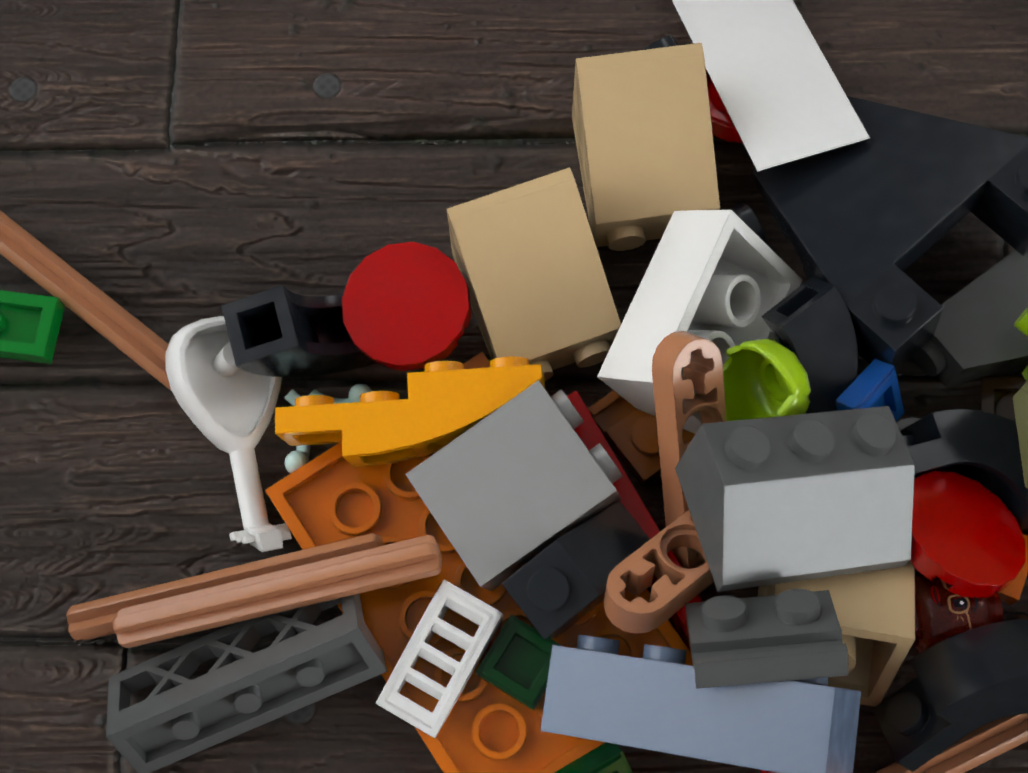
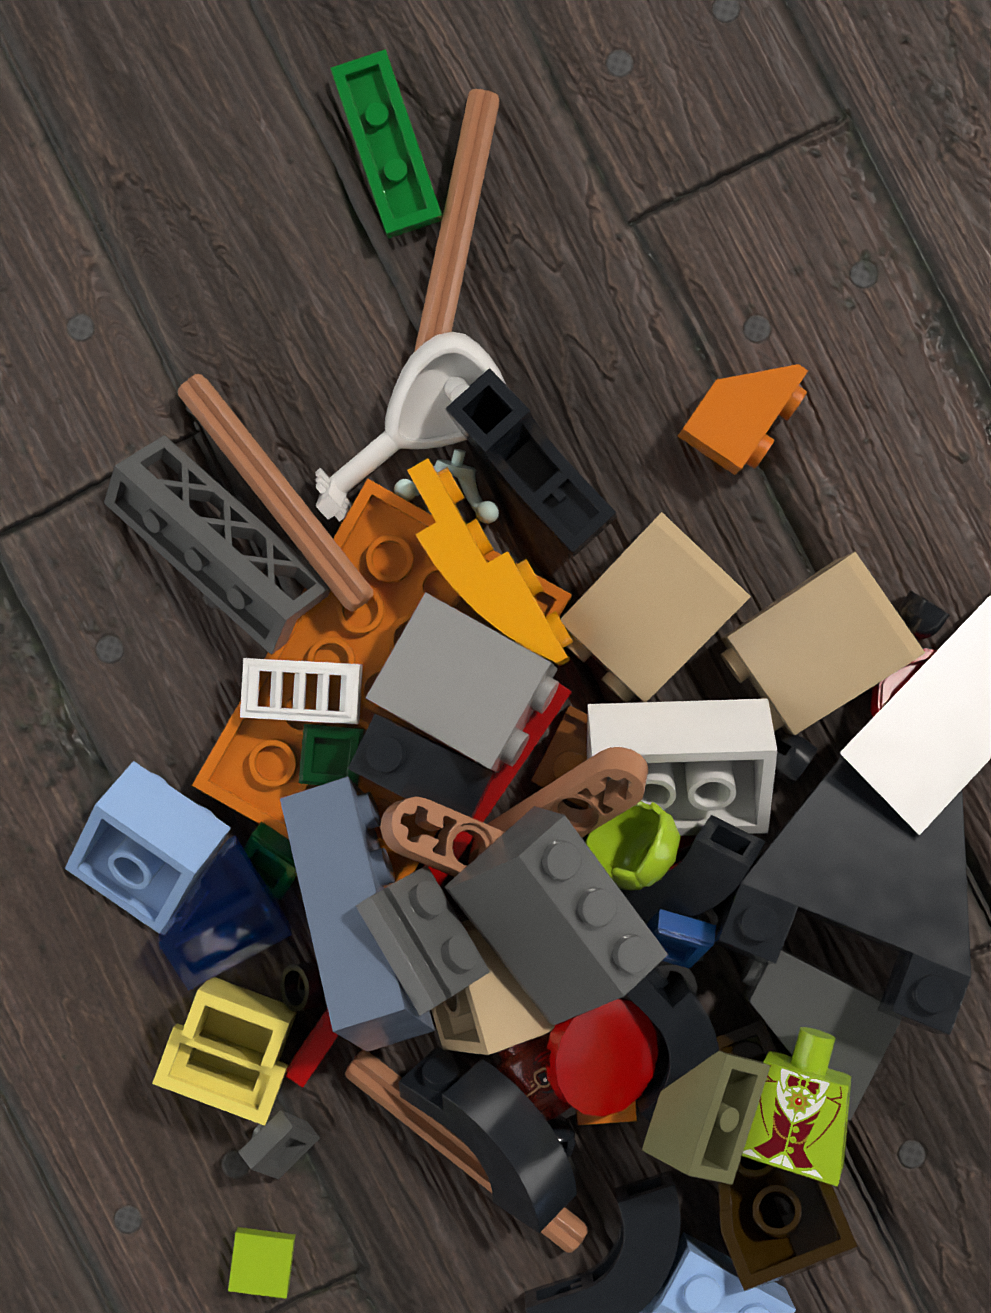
camera: 65 degrees right, 15 degrees up
nougat axle [113,535,442,648] -> none
red tile [342,242,472,371] -> none
none -> orange slope [678,364,808,475]

